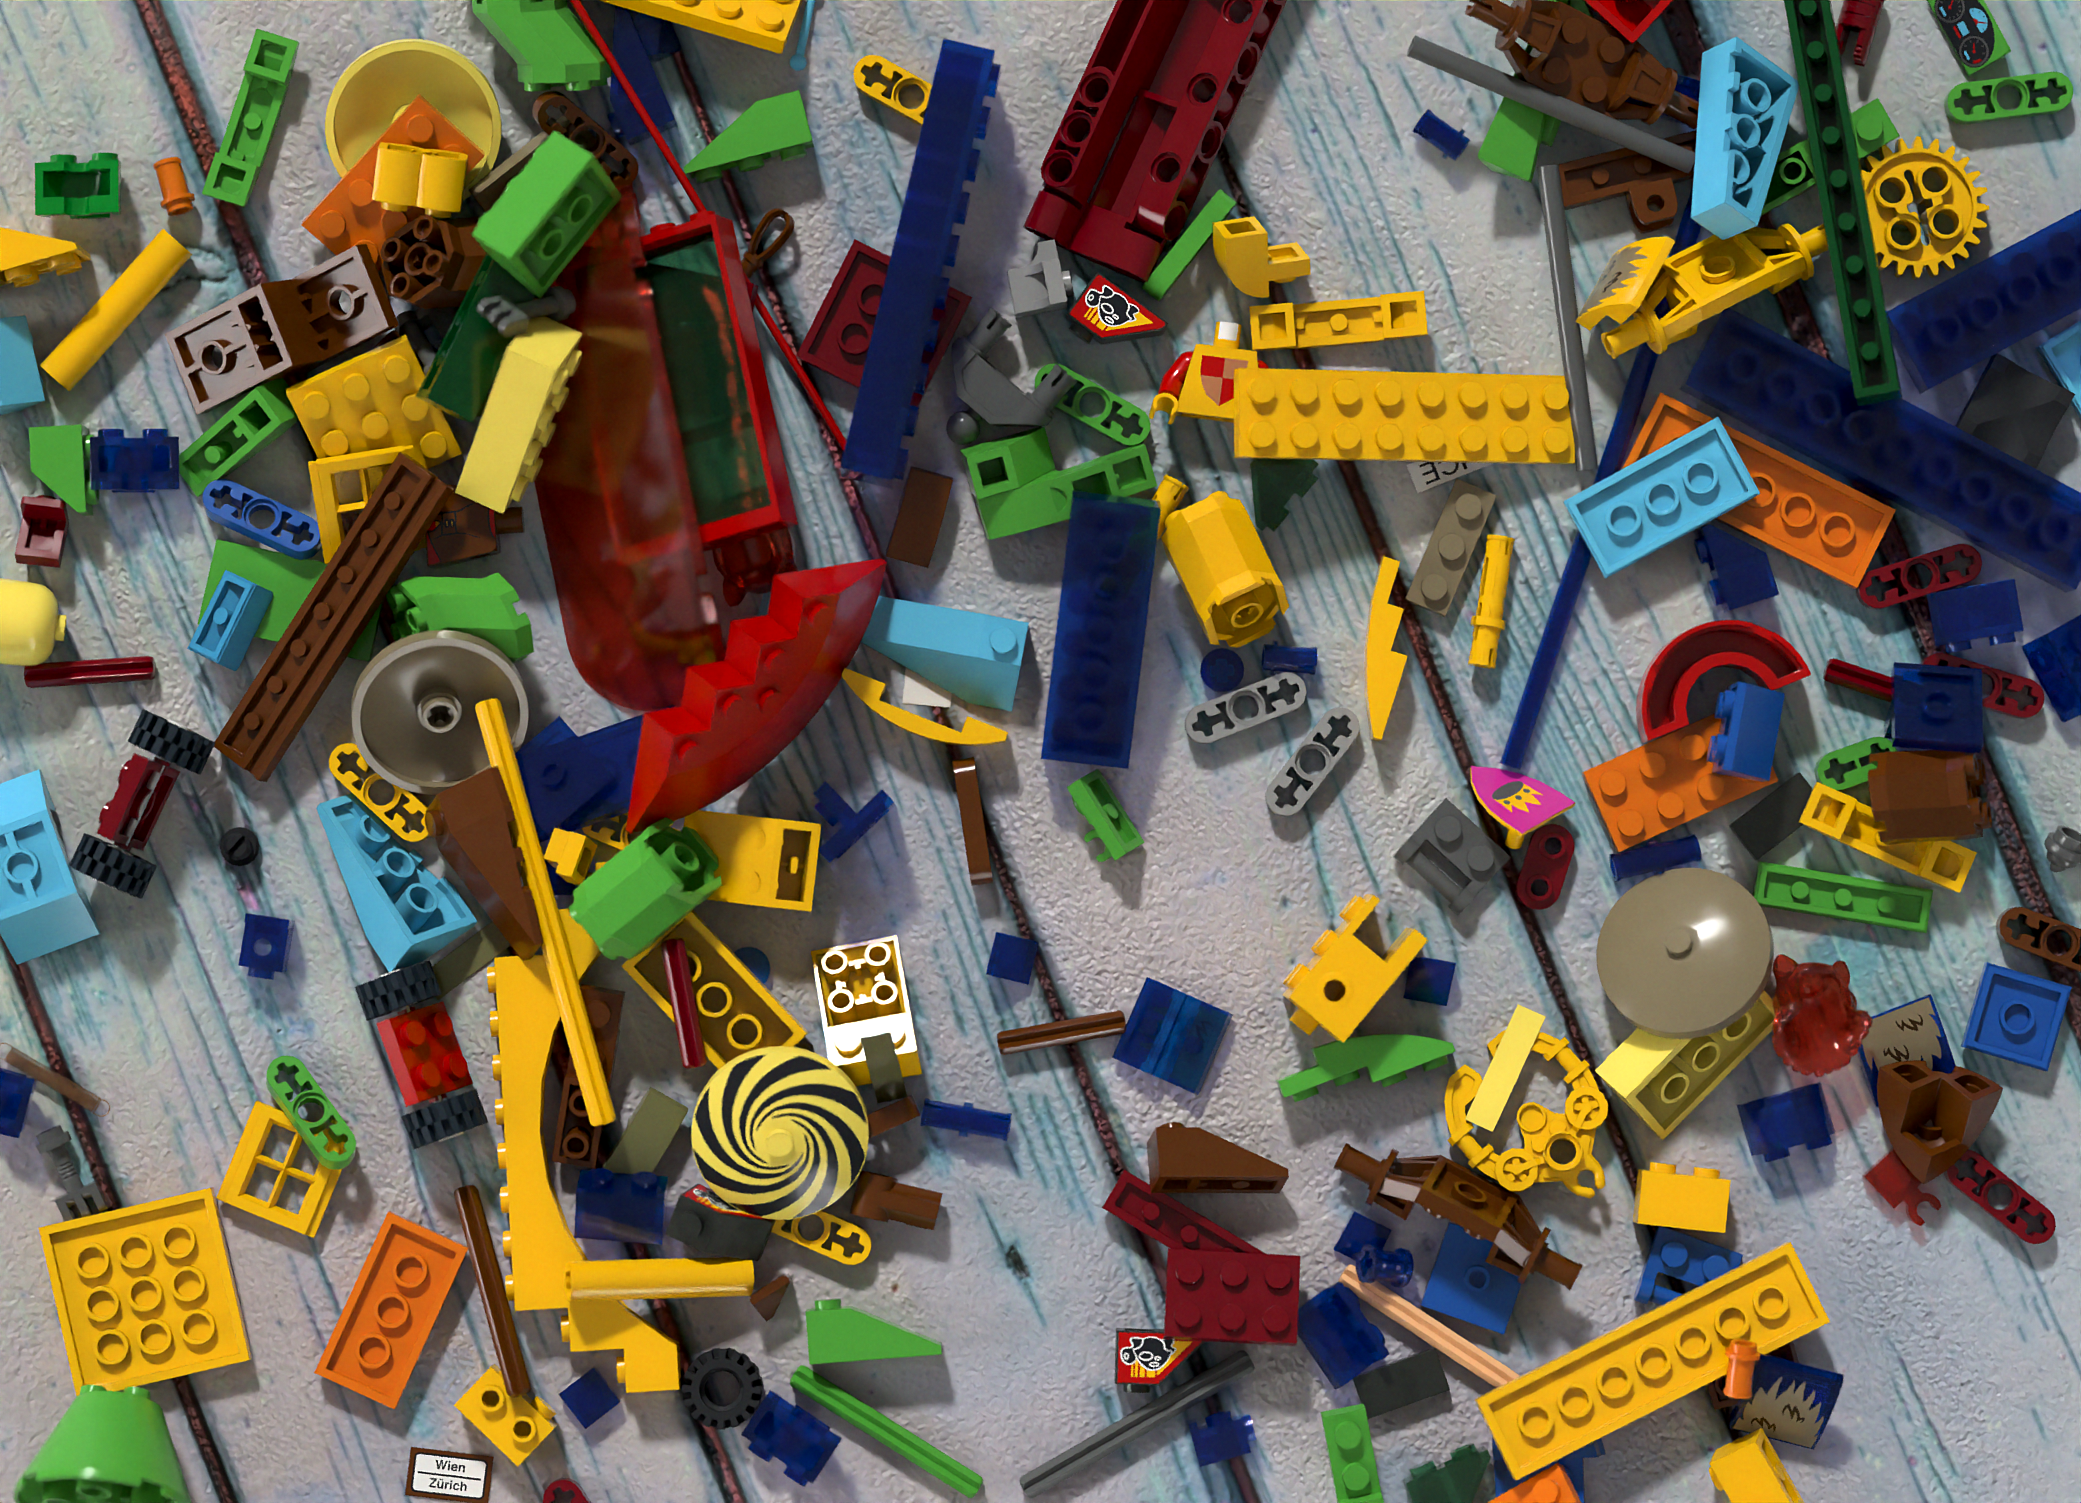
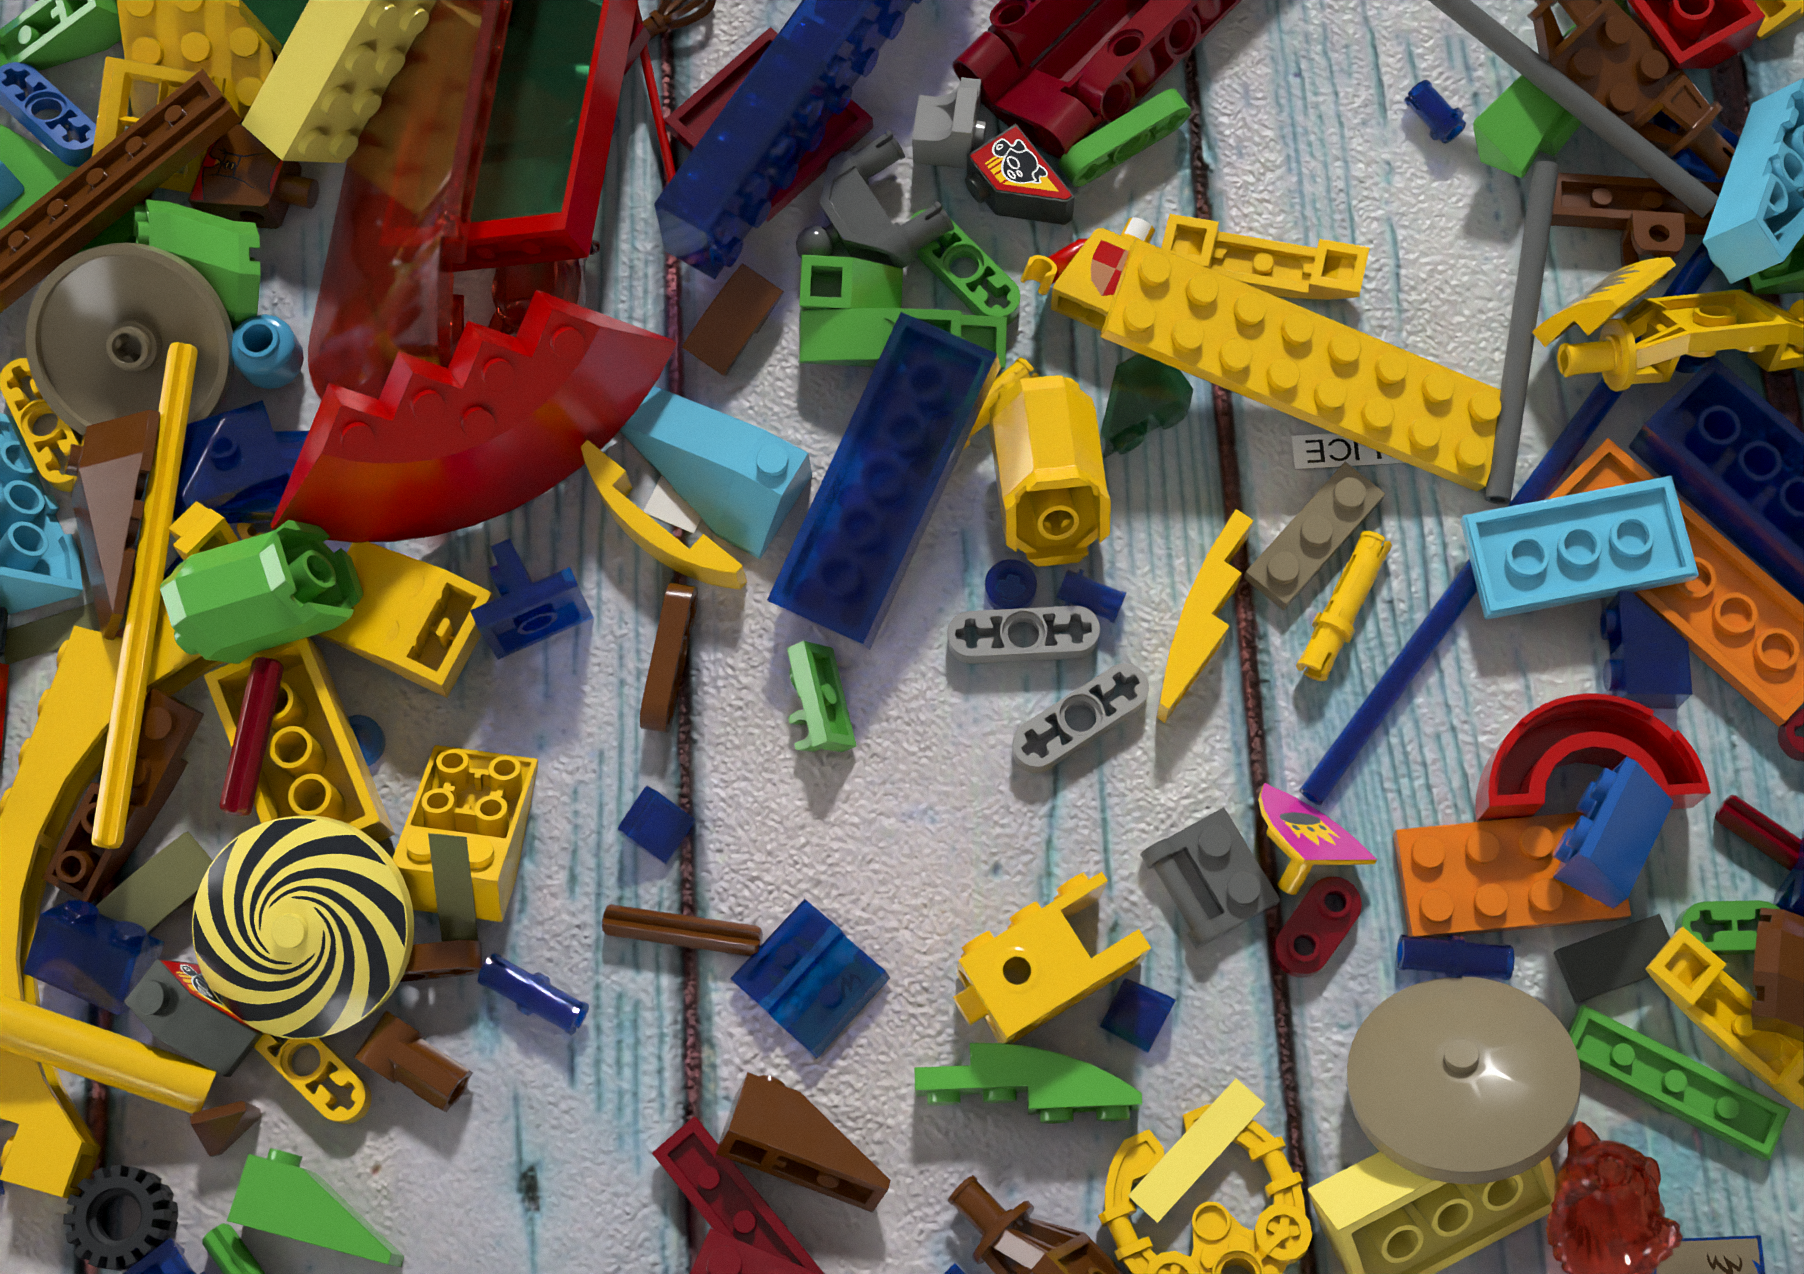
camera: 30 degrees right, 15 degrees down
yellow brick [1213,216,1311,298] -> none
none -> dark azure head [232,314,304,389]

